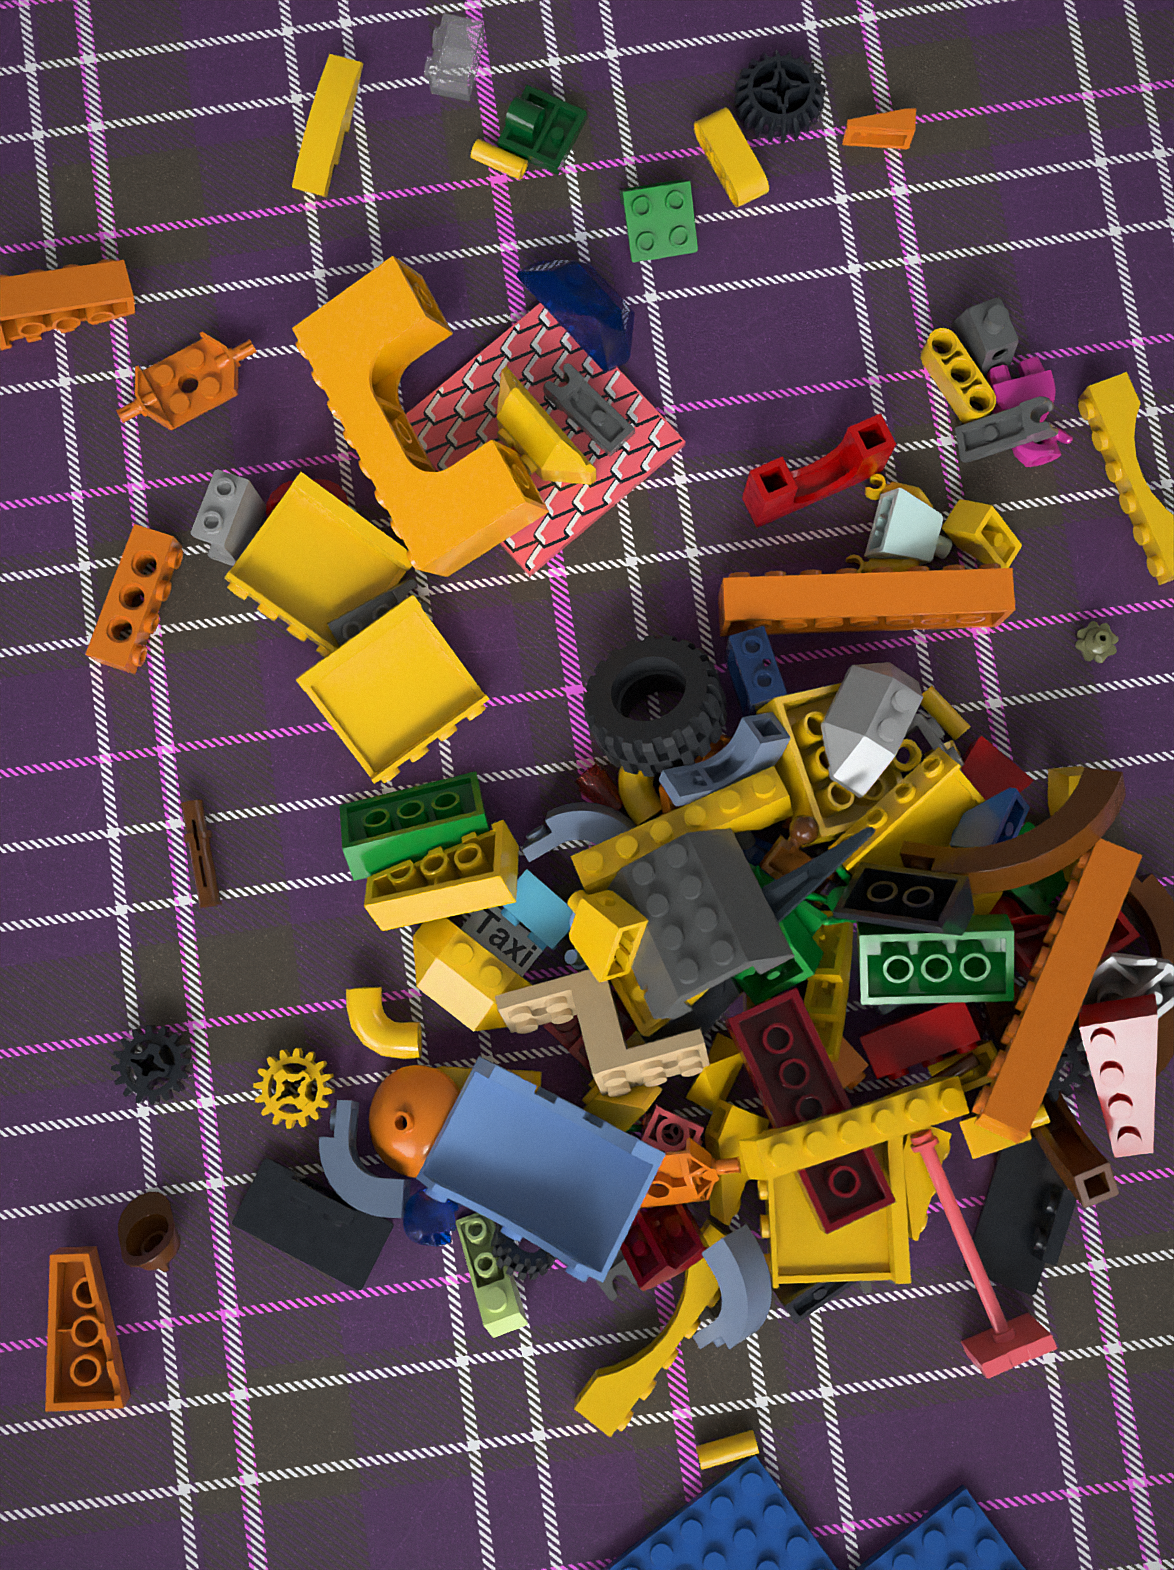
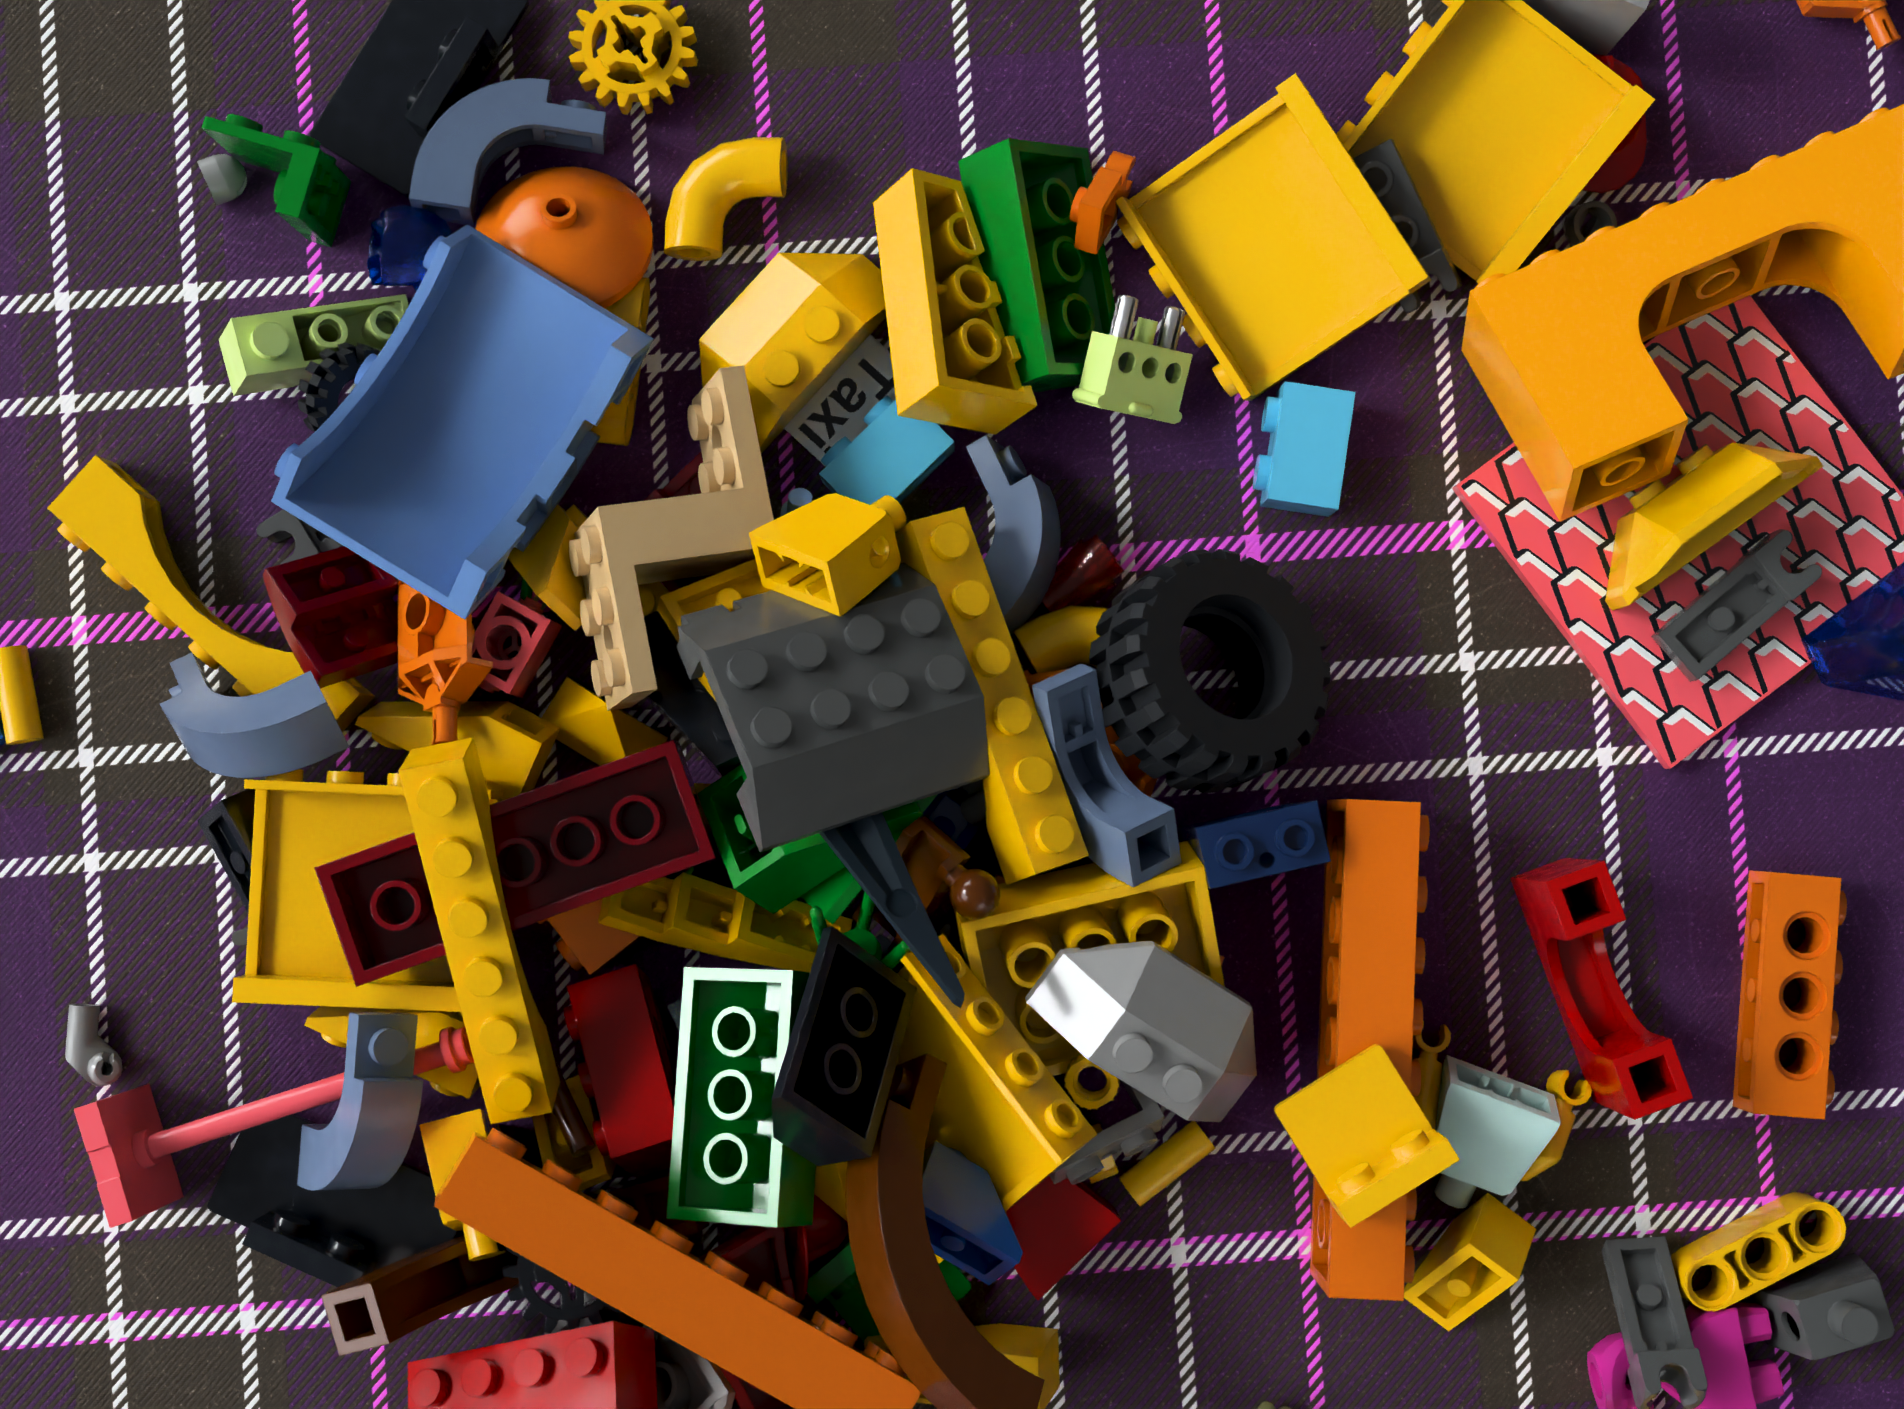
camera: 90 degrees right, 5 degrees up
none -> light grey arm [65,1004,123,1087]
none -> light grey hinge [197,154,247,206]
none -> green bracket [202,114,352,248]
none -> sand blue arch [297,1012,423,1191]
none -> orange plate [1070,151,1136,255]
none -> yellowish green piece [1072,295,1193,424]
none -> medium azure brick [1253,381,1356,517]
none -> yellow bracket [1274,1044,1460,1228]
none -> dark grey hinge [1563,201,1617,246]
none -> orange brick [1733,870,1847,1120]

